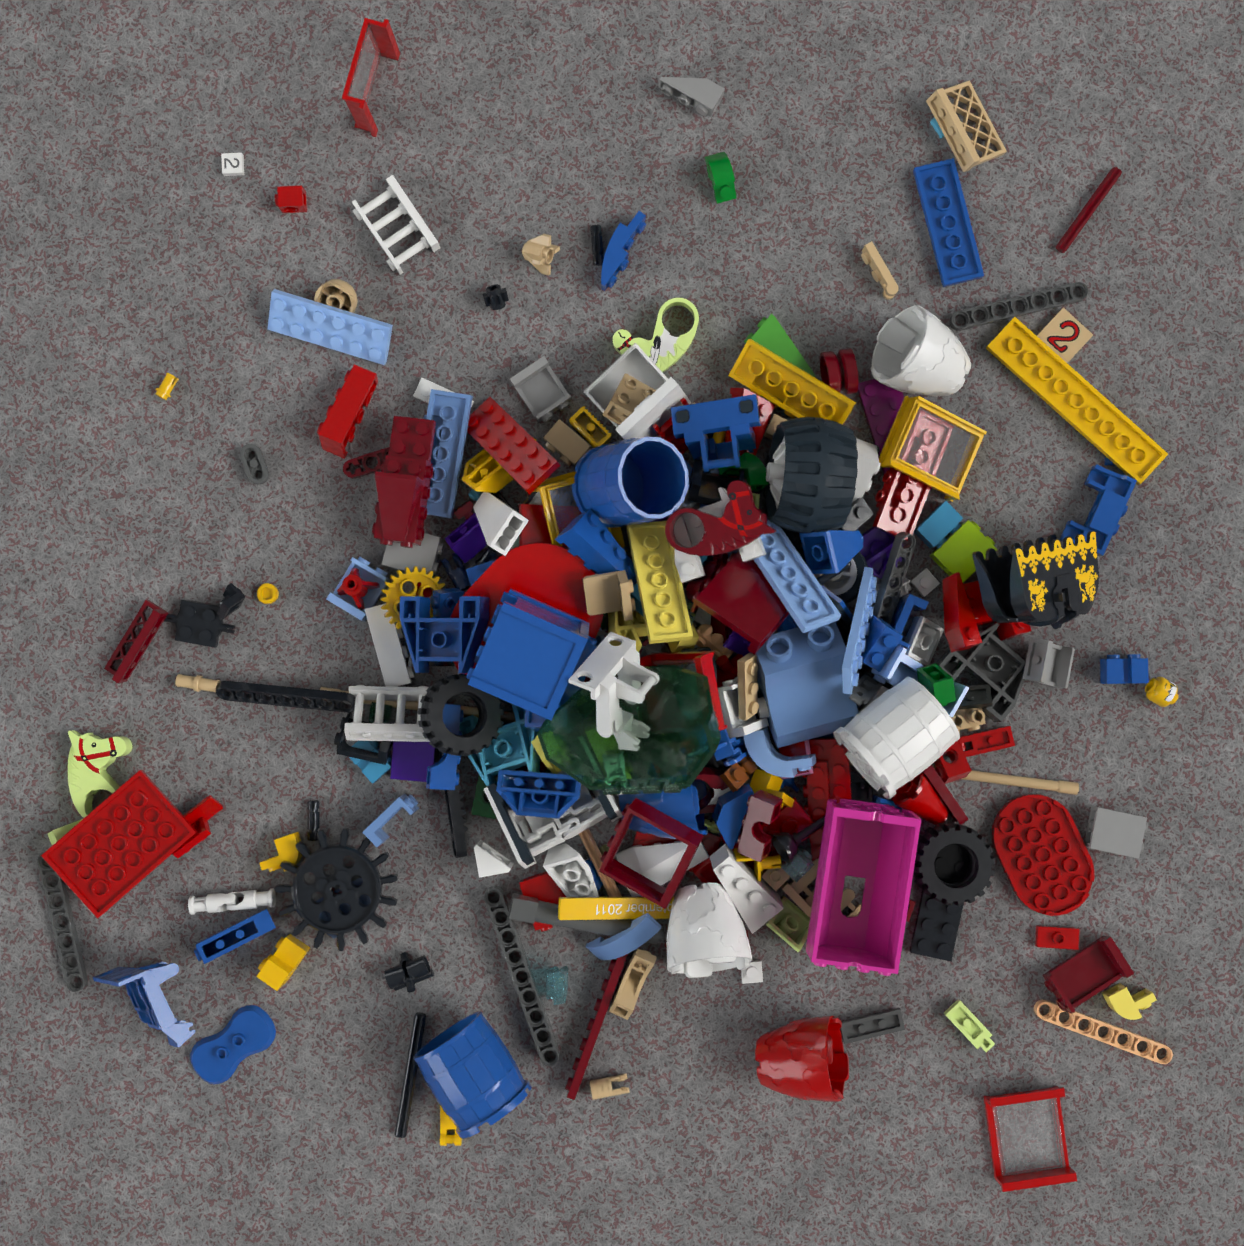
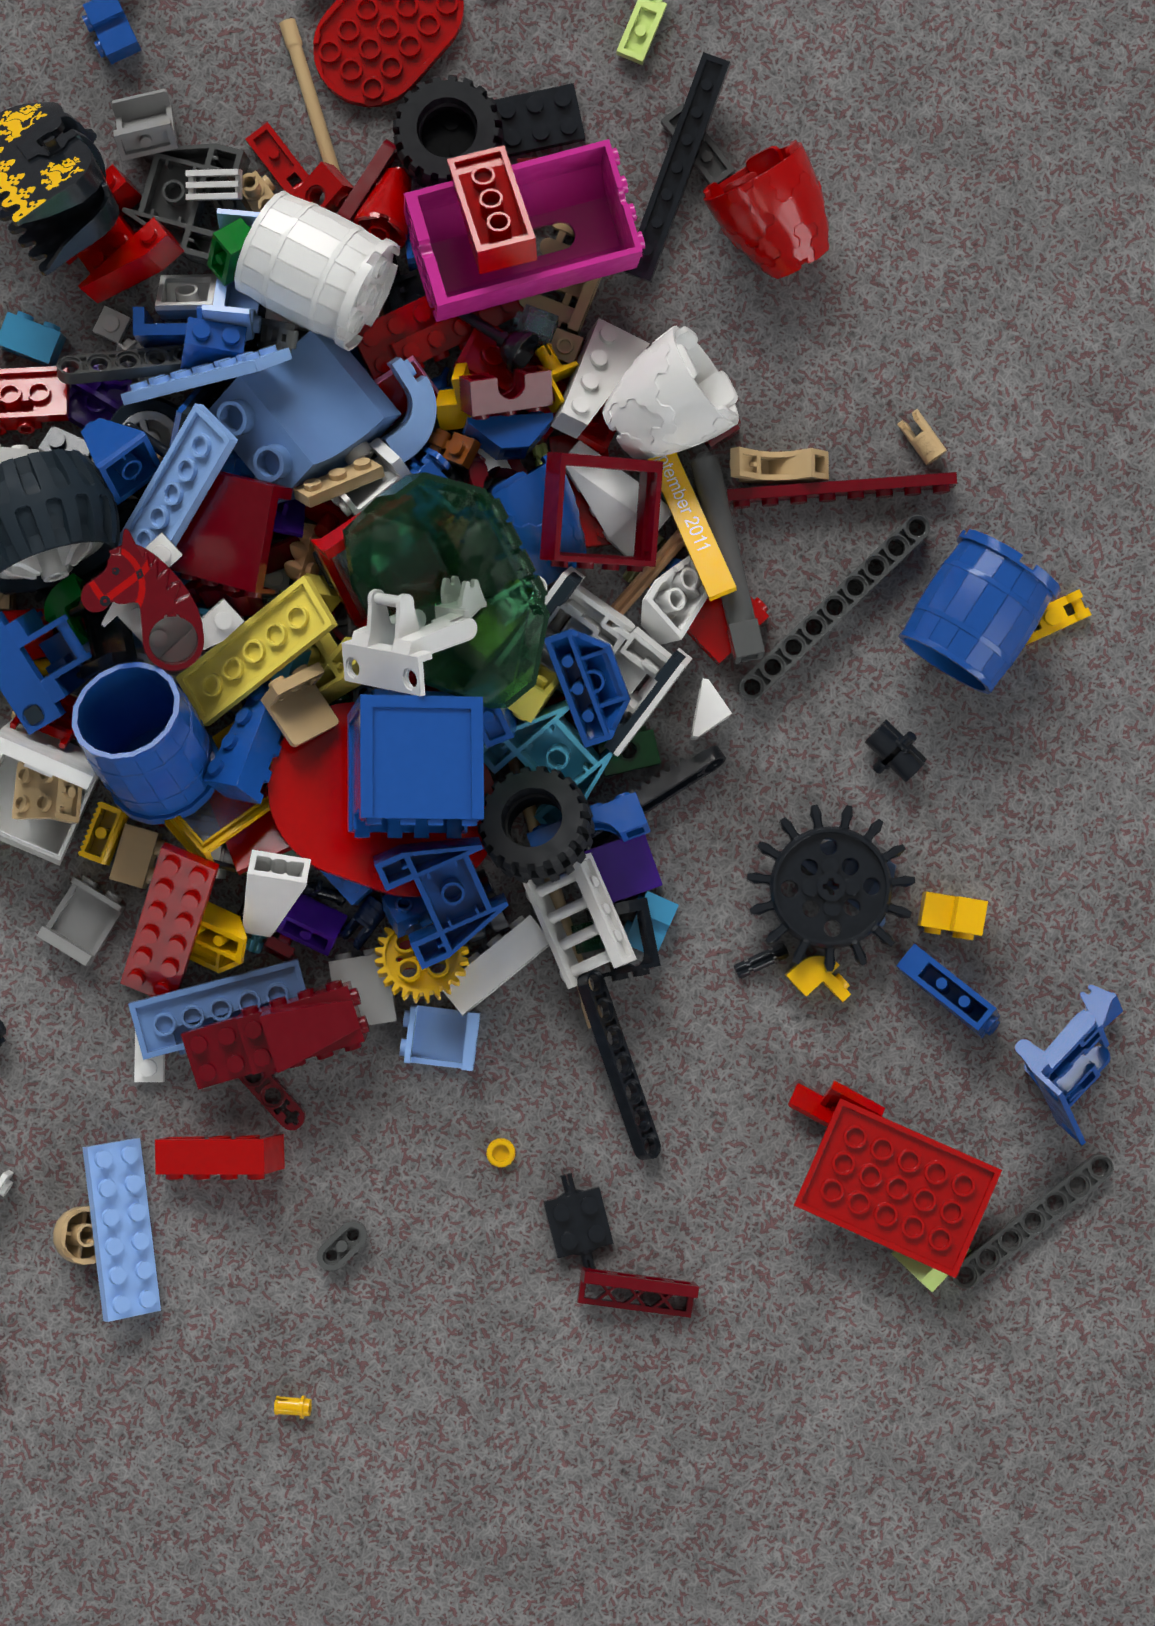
camera: 110 degrees left, 0 degrees up
yellowish green animal [68,730,132,818] -> none
tan pin [175,674,220,693] -> none
white piece [188,888,276,915] -> none
blue plate [190,1005,276,1084] -> none
black bracket [217,583,246,619] -> none
red brick [337,568,380,610] -> none
medium blue panel [362,794,419,847] -> none
black axle [395,1012,426,1138] -> none
clear light blue hips [546,966,568,1005] -> none
medium blue slope [586,913,661,960] -> none
white plate [741,960,763,984] -> none
yellowish green slope [765,896,810,952] -> none
lime panel [929,520,998,583] -> none
none -> white tile [186,169,242,201]
none -> red slope [447,145,537,274]
none -> black plate [624,52,731,283]

